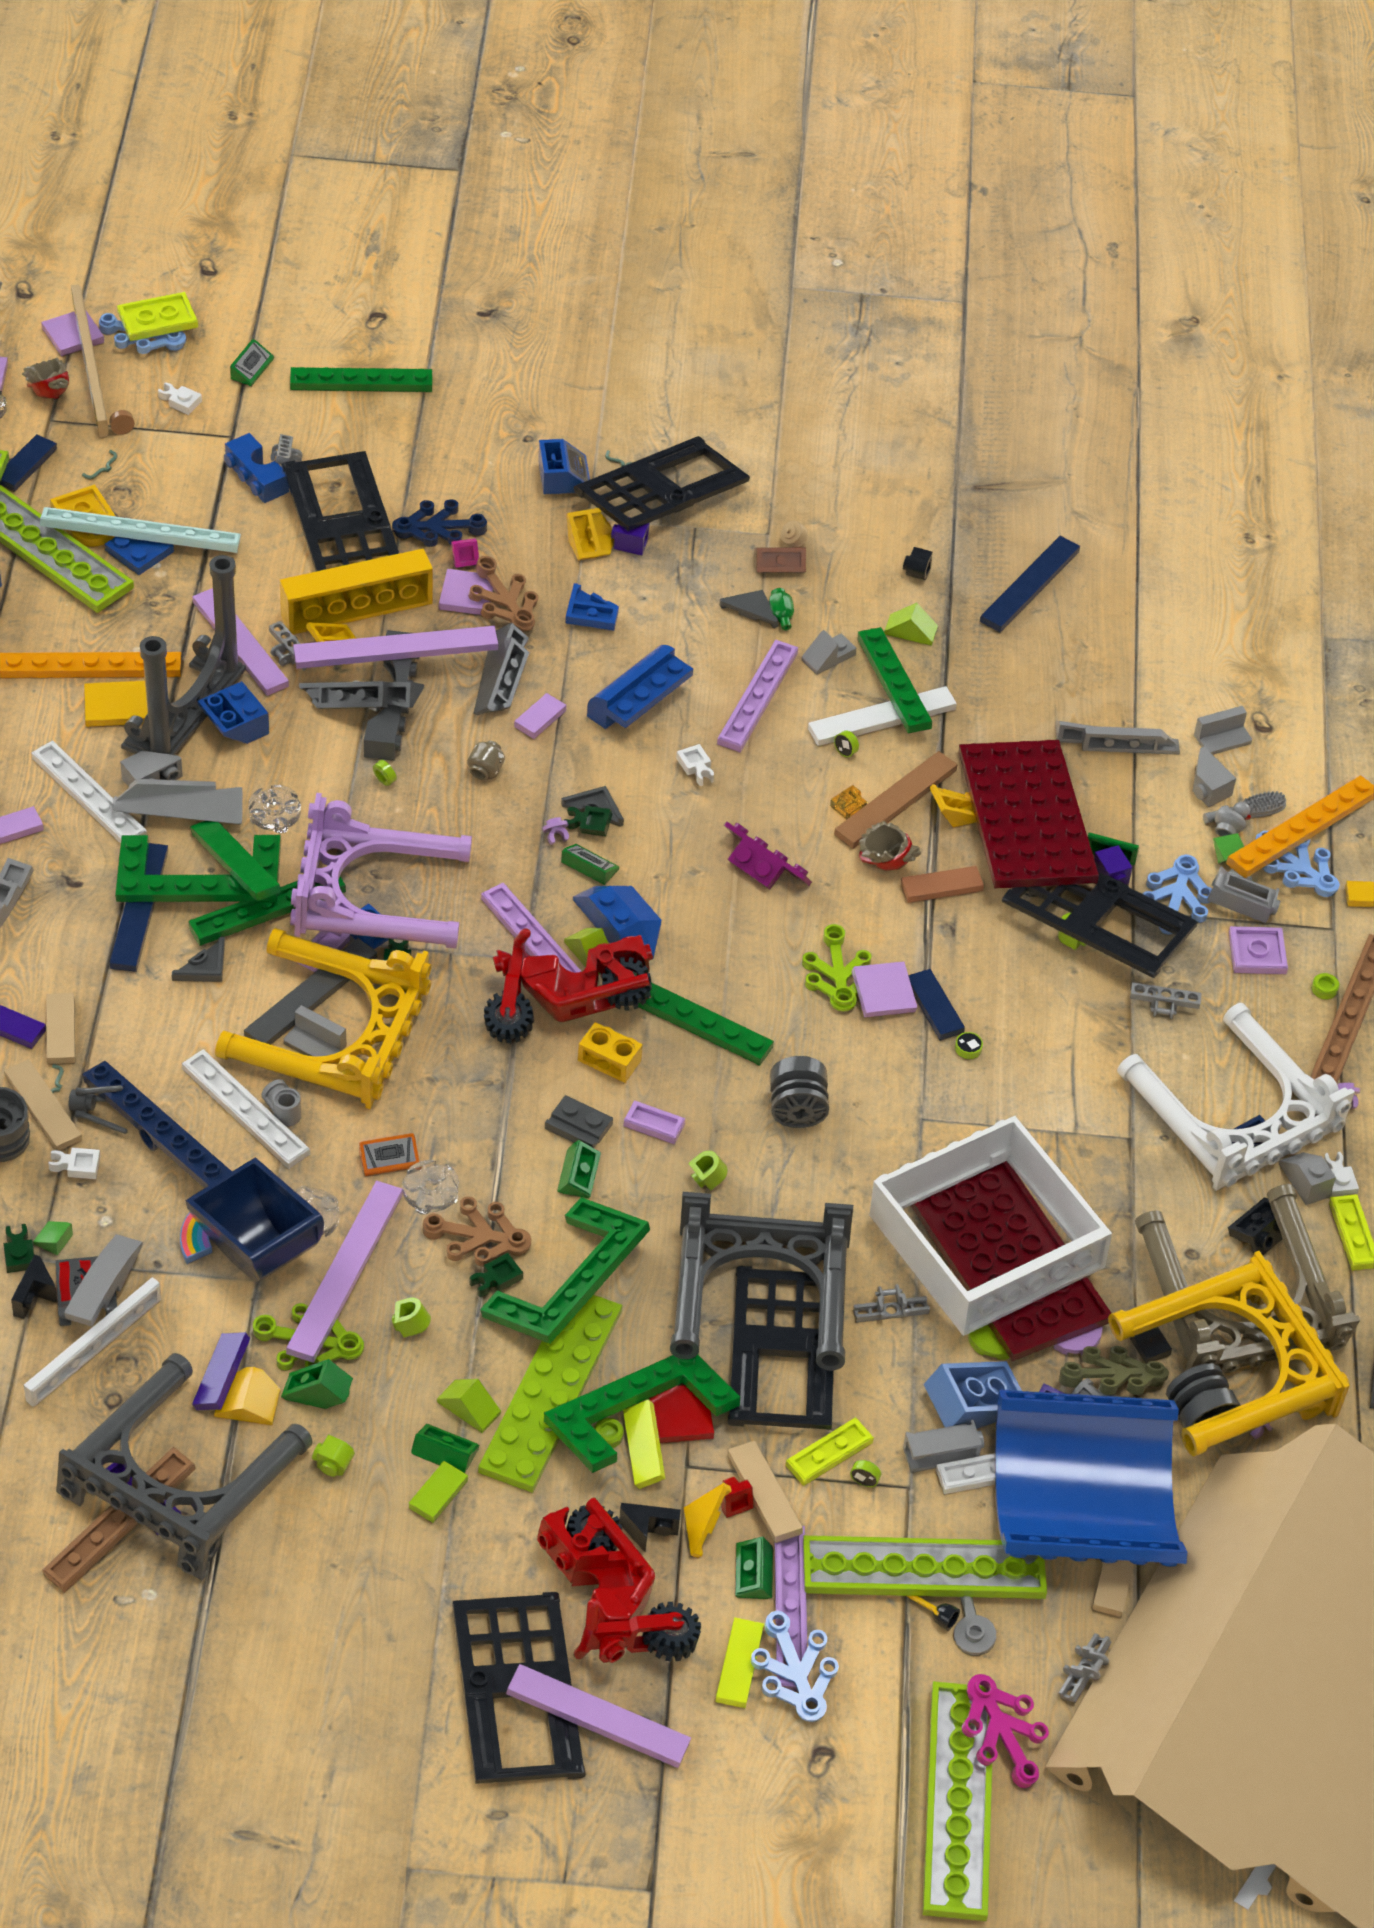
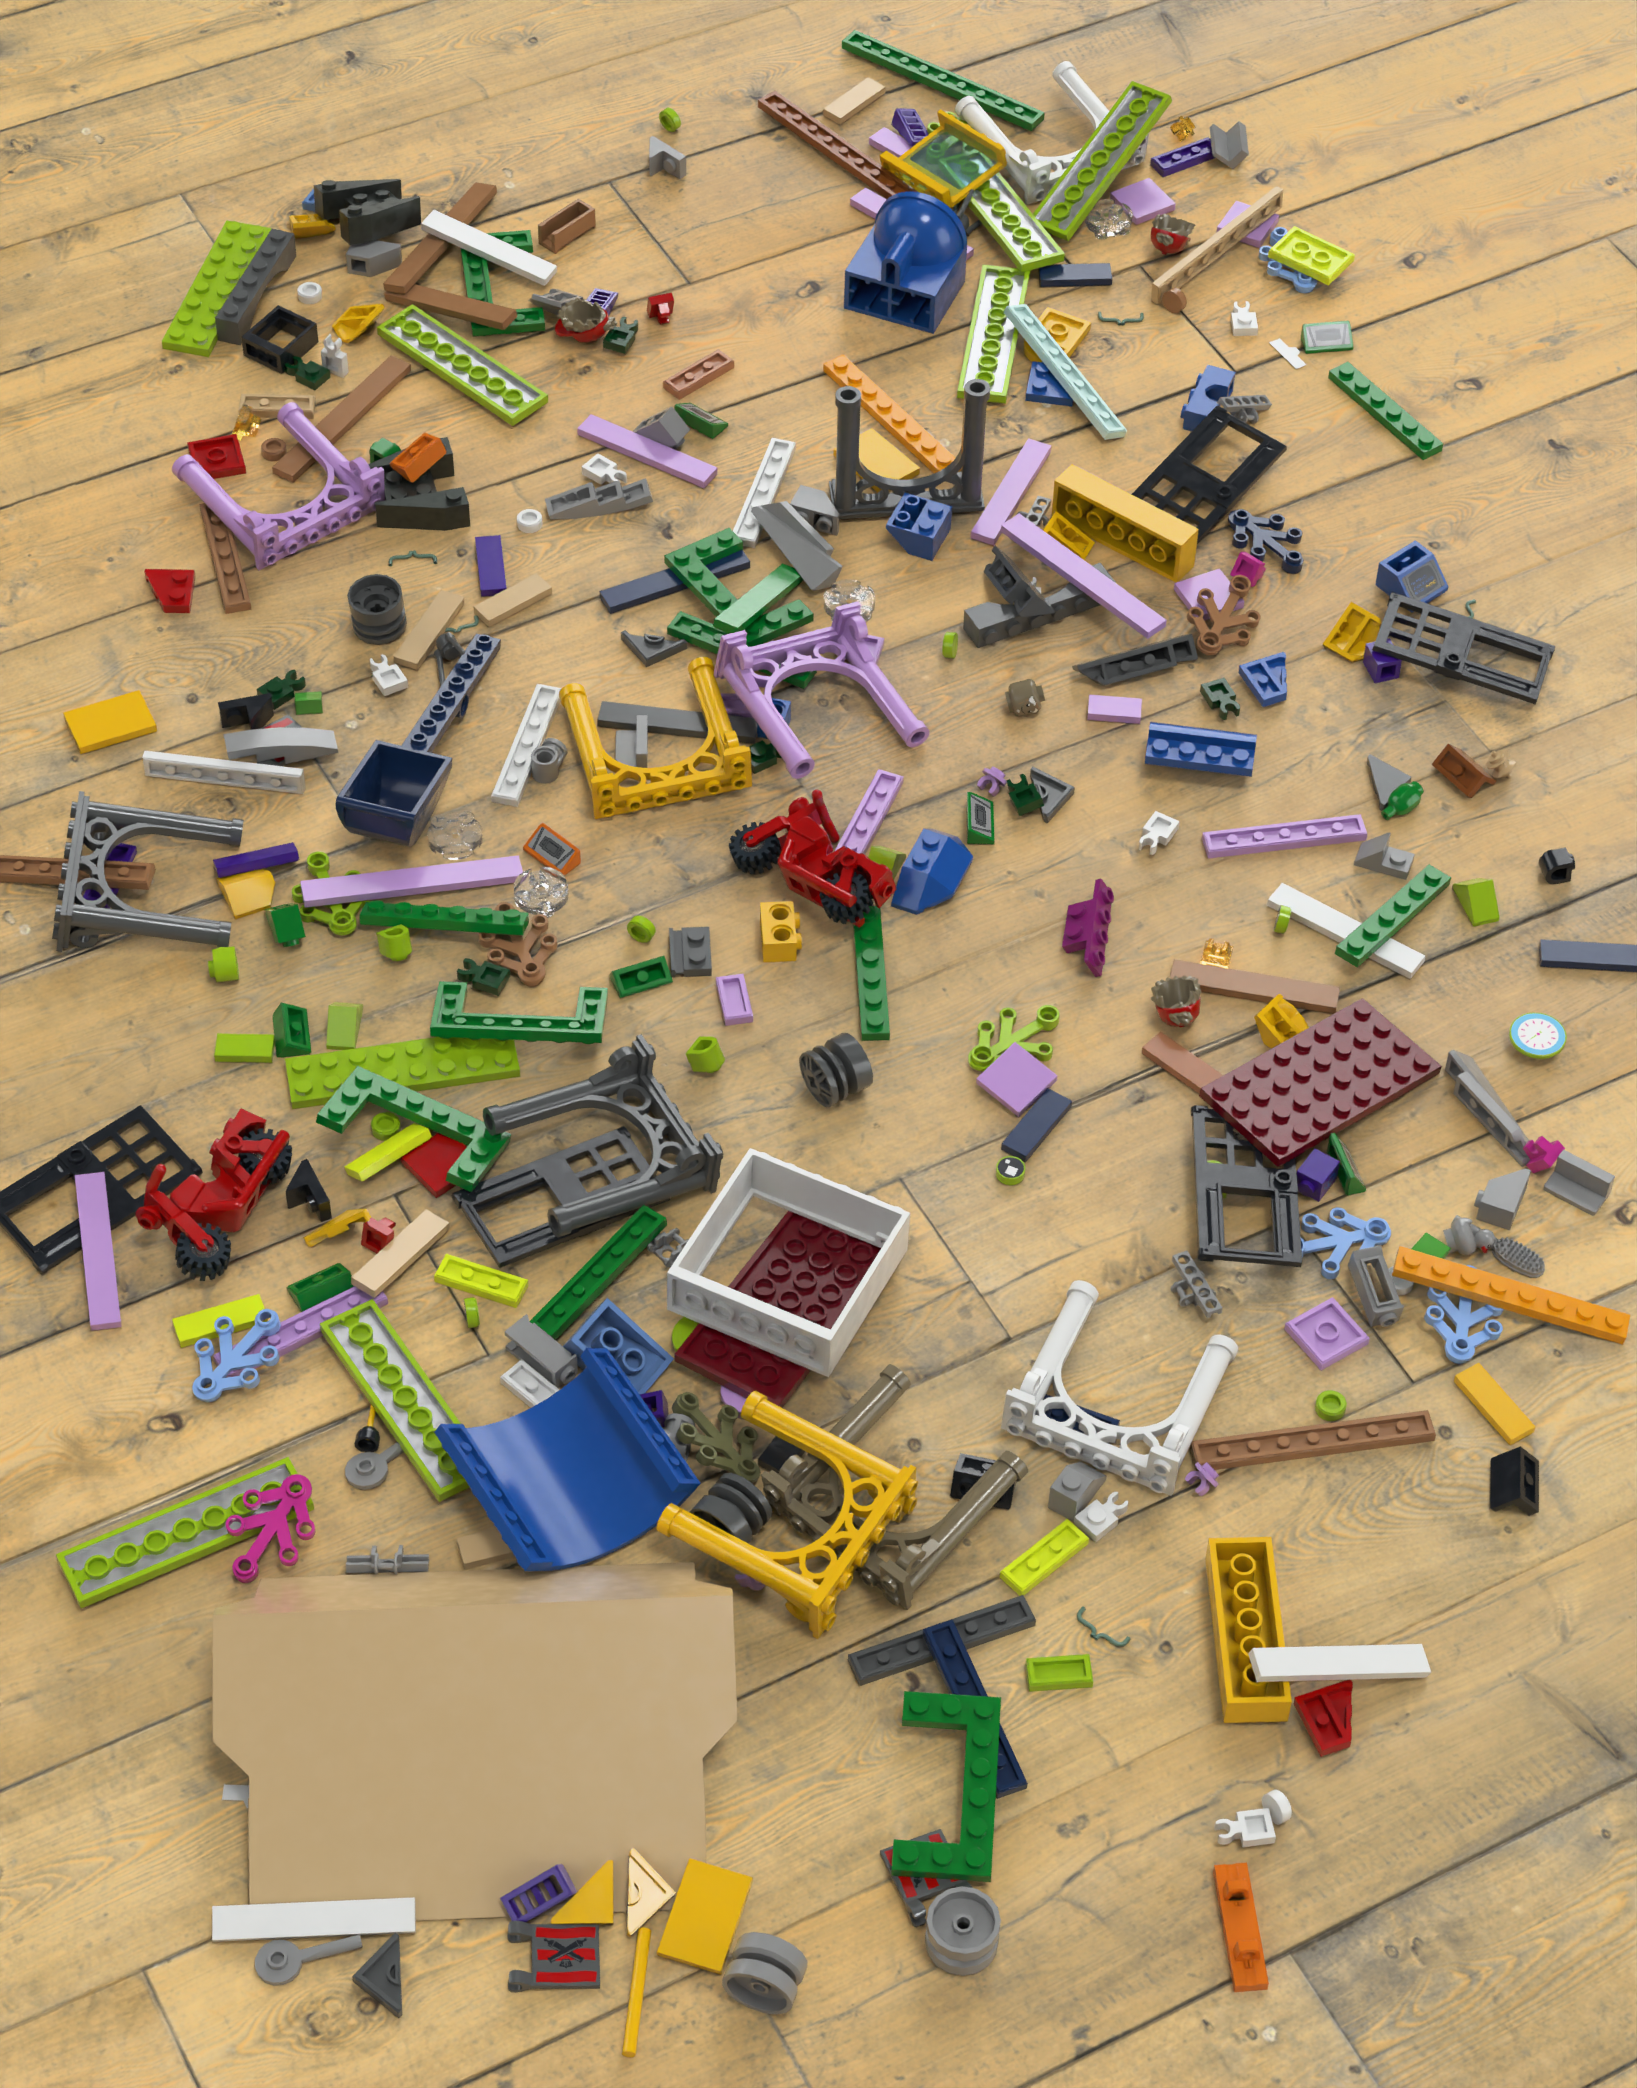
camera: 60 degrees right, 0 degrees up
none -> green plate [359,900,529,935]
none -> green plate [529,1205,667,1340]
none -> lime tile [627,915,656,943]
none -> plate [1200,677,1240,720]
none -> white sticker [1269,338,1306,369]
none -> piece [1509,1013,1567,1059]
none -> dark pink tile [1523,1136,1565,1173]

